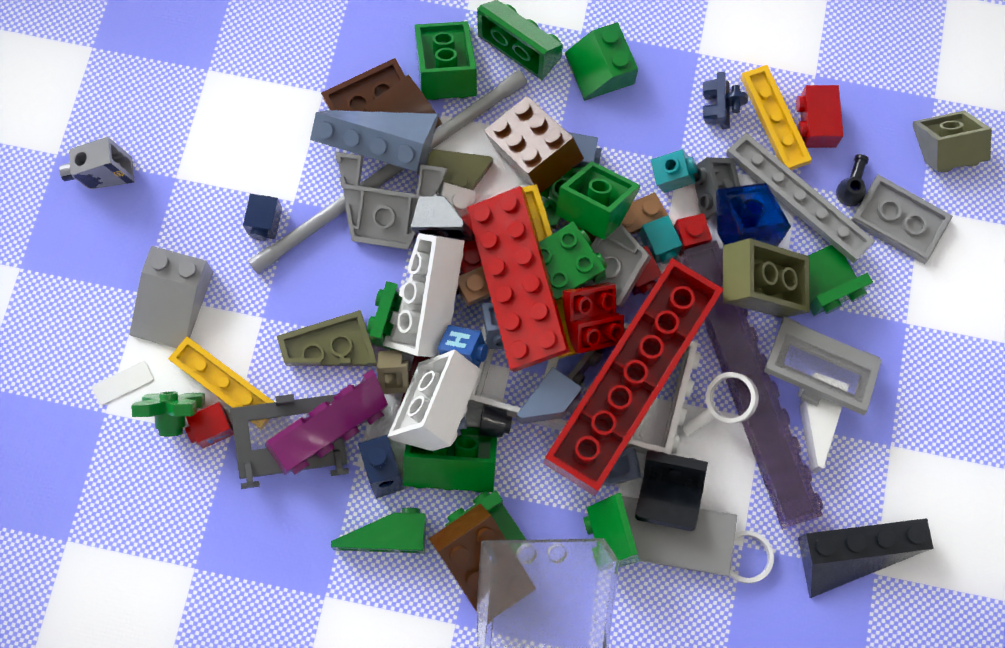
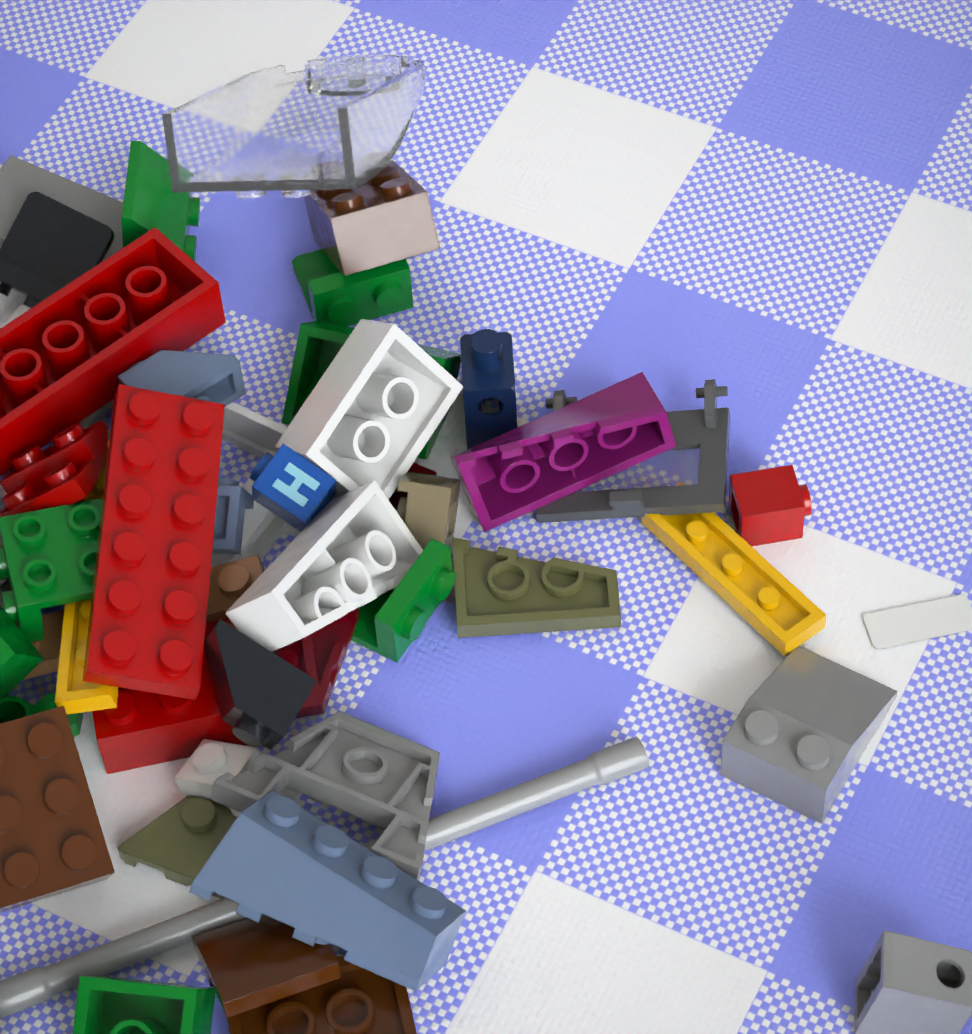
camera: 160 degrees left, 20 degrees down
green plant [131,391,206,437] -> none
dark blue brick [243,193,282,241] -> none
green slope [331,508,427,554] -> none
black hat [478,404,512,437] -> none

